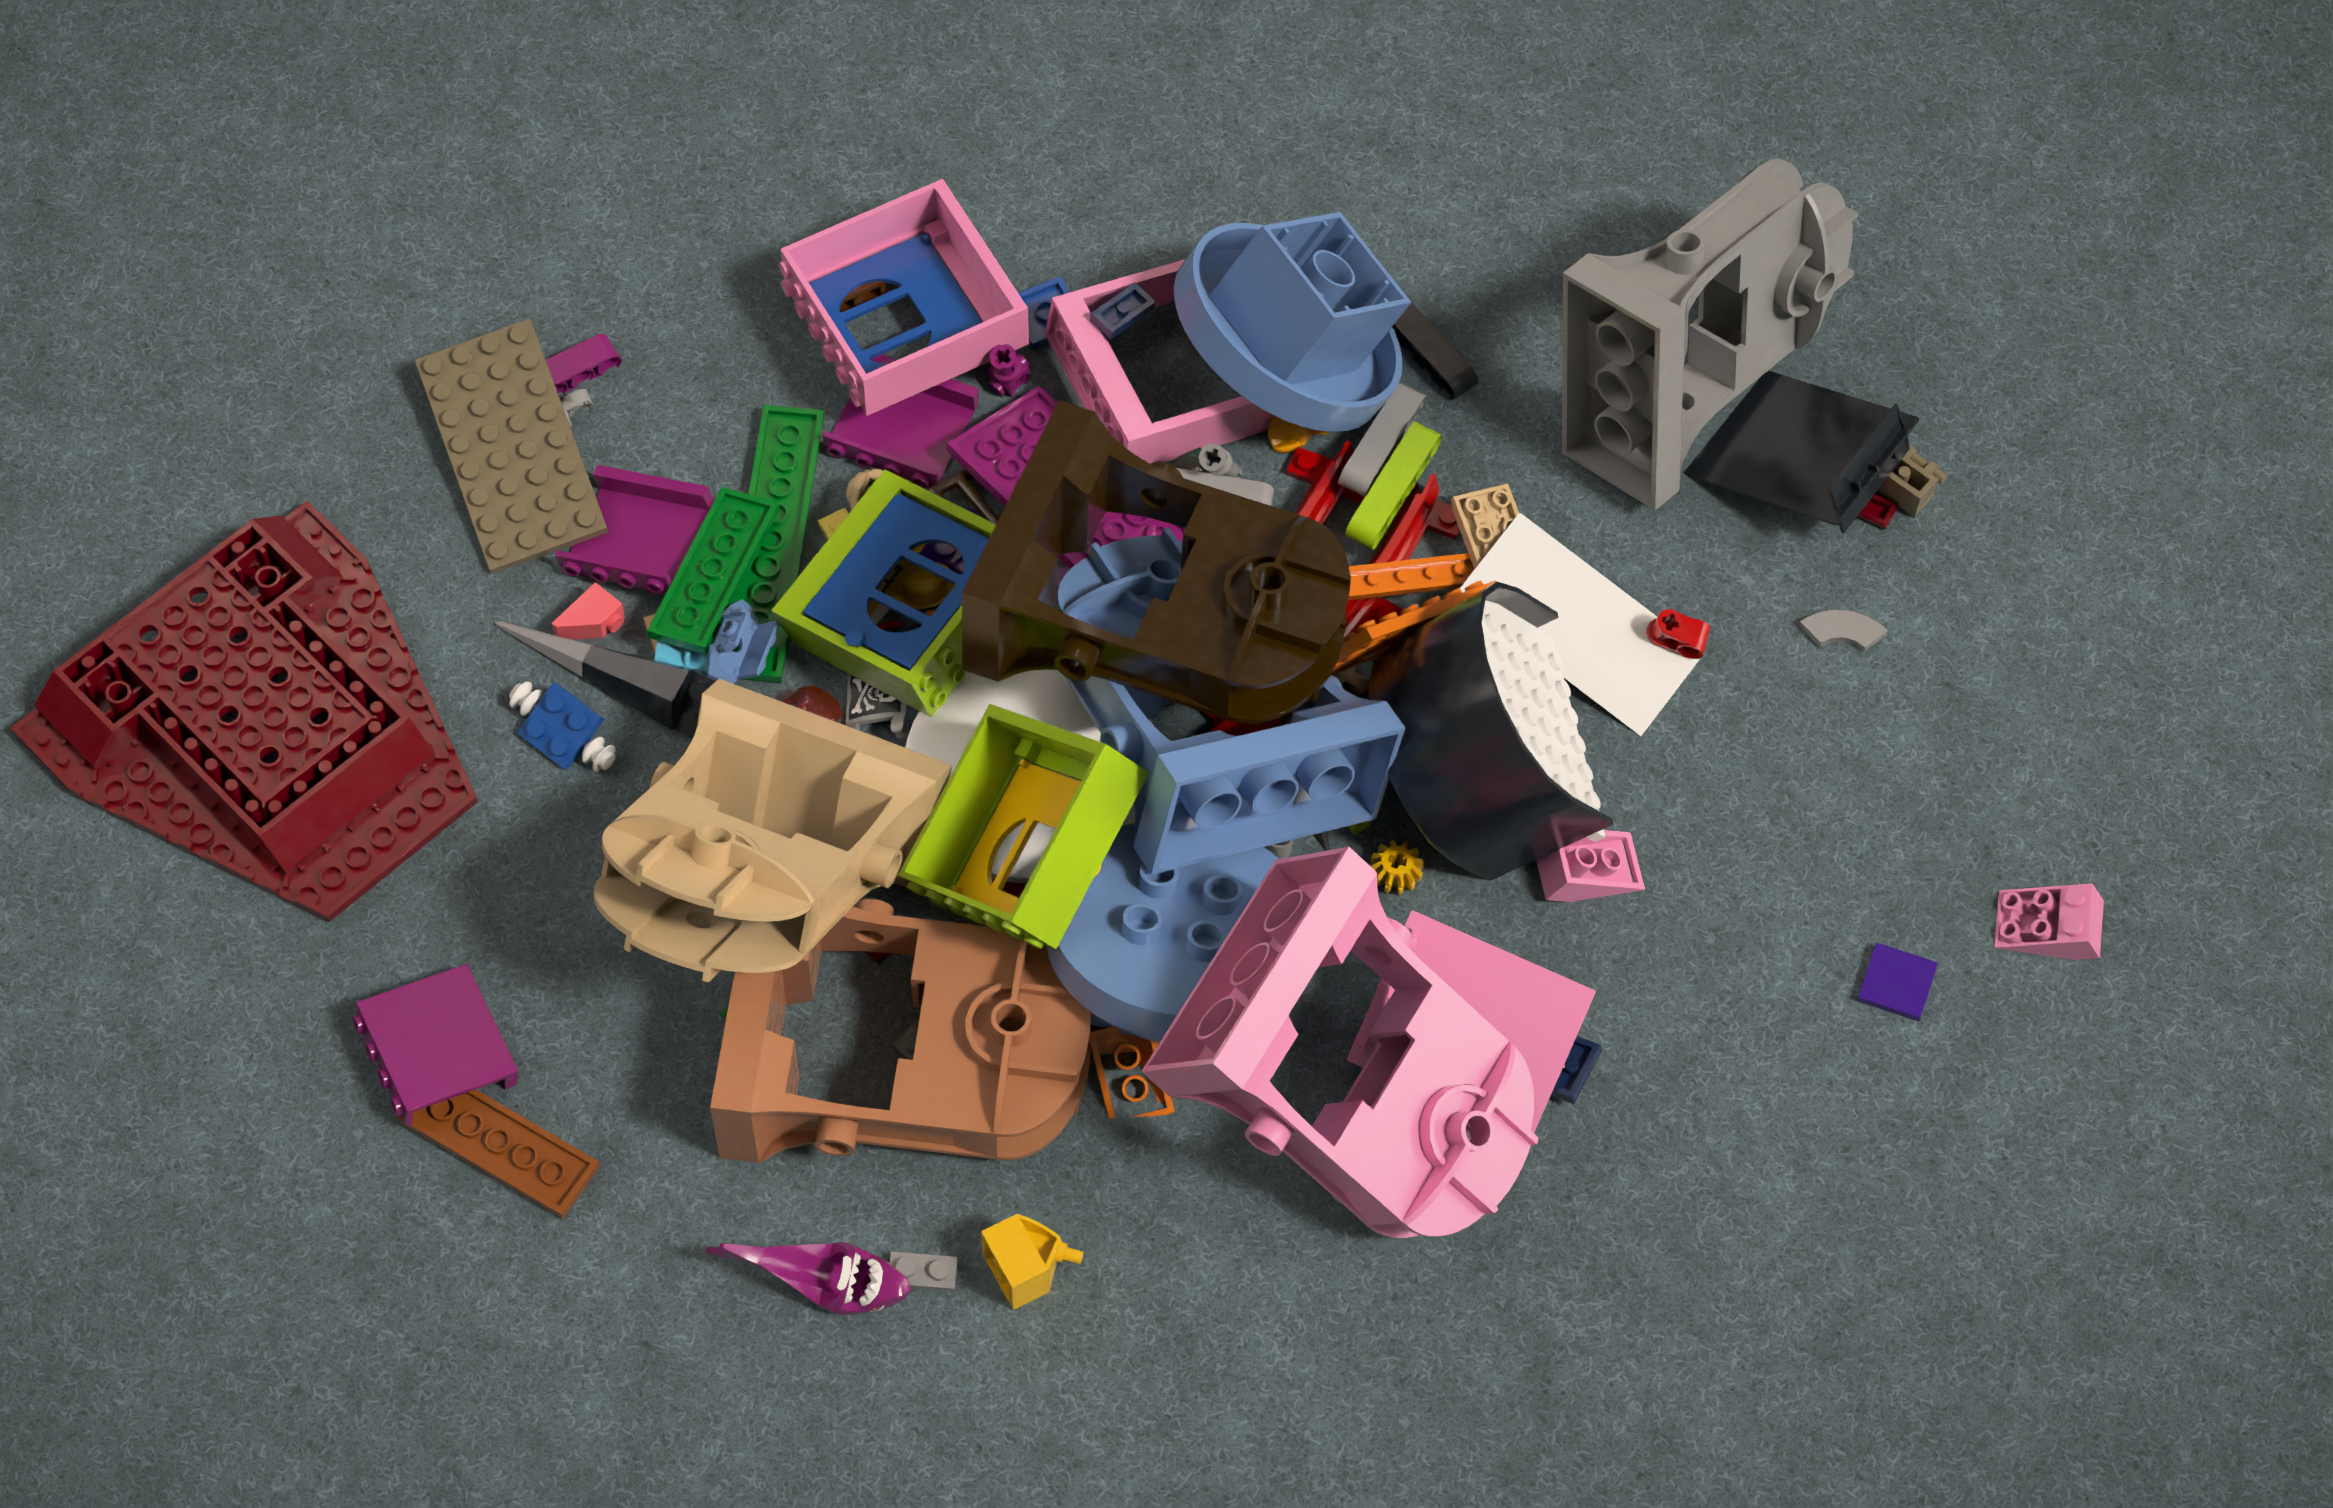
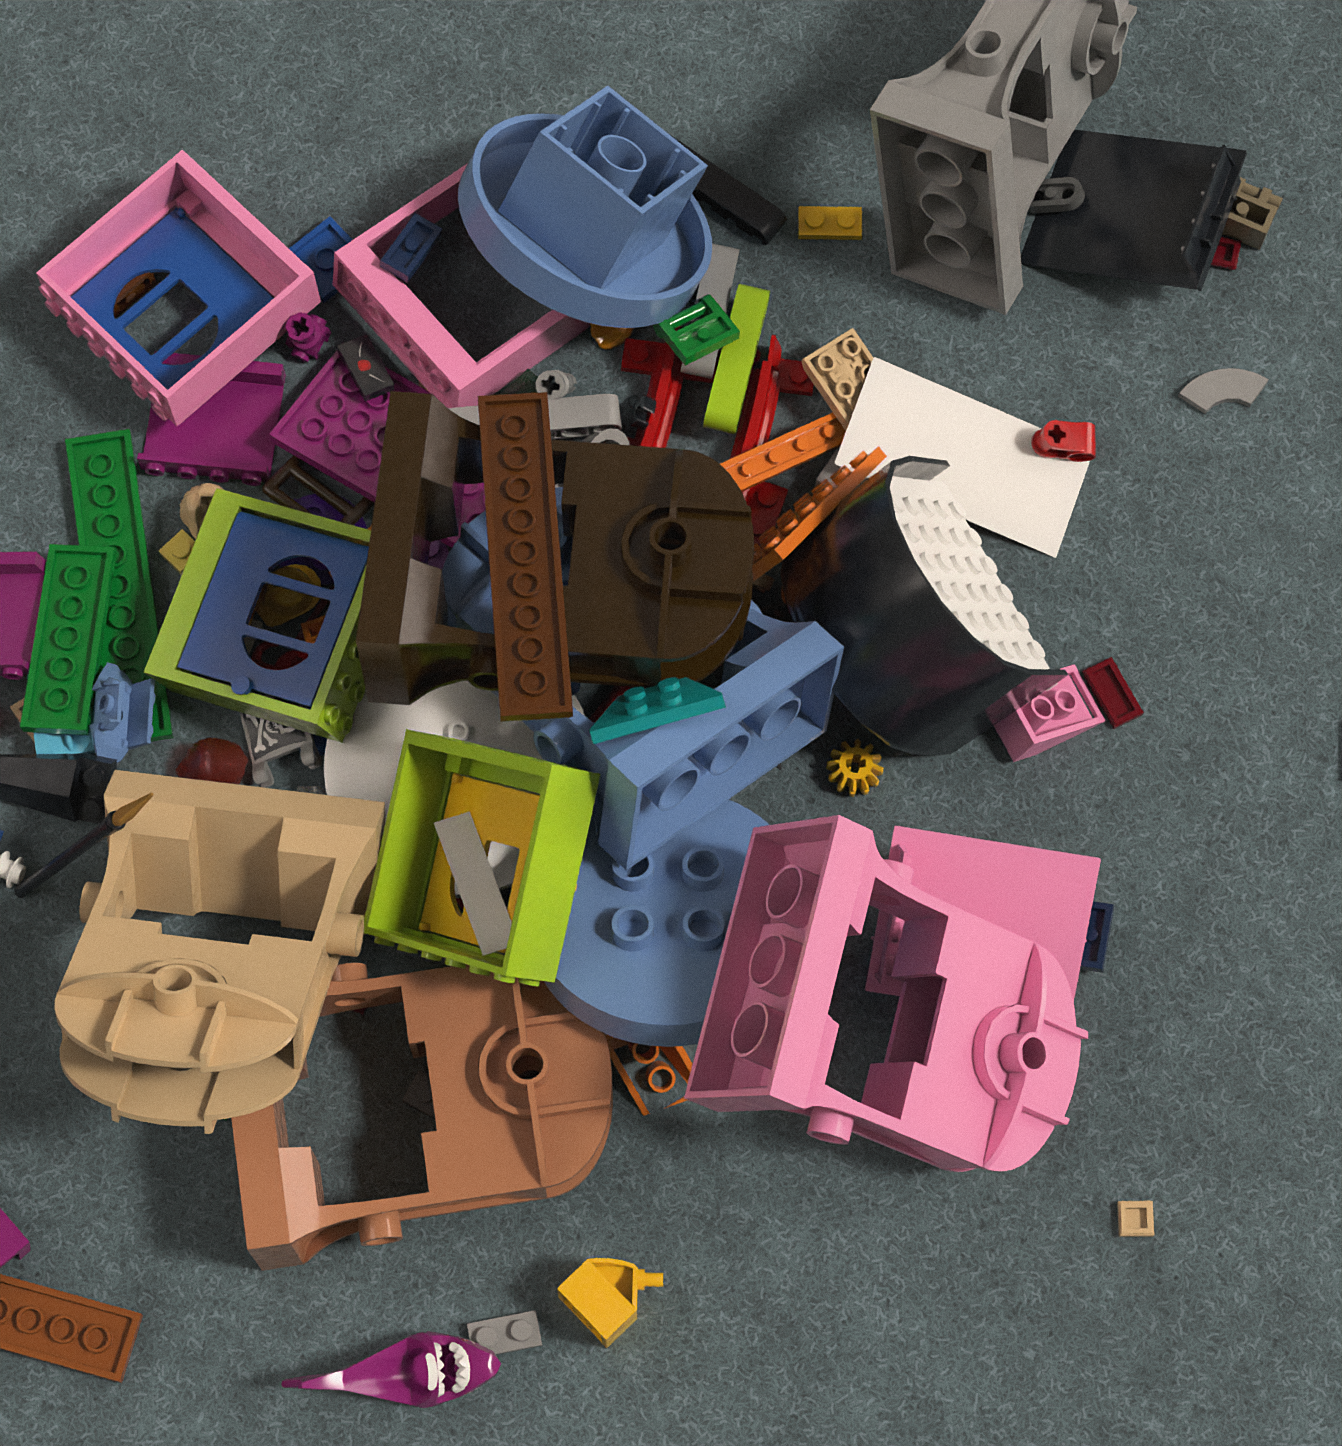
camera: 15 degrees left, 10 degrees up
none -> black piece [14,792,154,898]
none -> black tile [337,334,394,402]
none -> white sticker [434,812,512,956]
none -> reddish brown plate [478,392,573,722]
none -> teal wing [589,677,726,744]
none -> black bar [628,394,656,430]
none -> green plate [653,294,740,366]
none -> yellow plate [798,206,862,240]
none -> dark grey plate [1028,177,1085,213]
none -> dark red tile [1082,657,1144,729]
none -> tan tile [1117,1201,1154,1237]

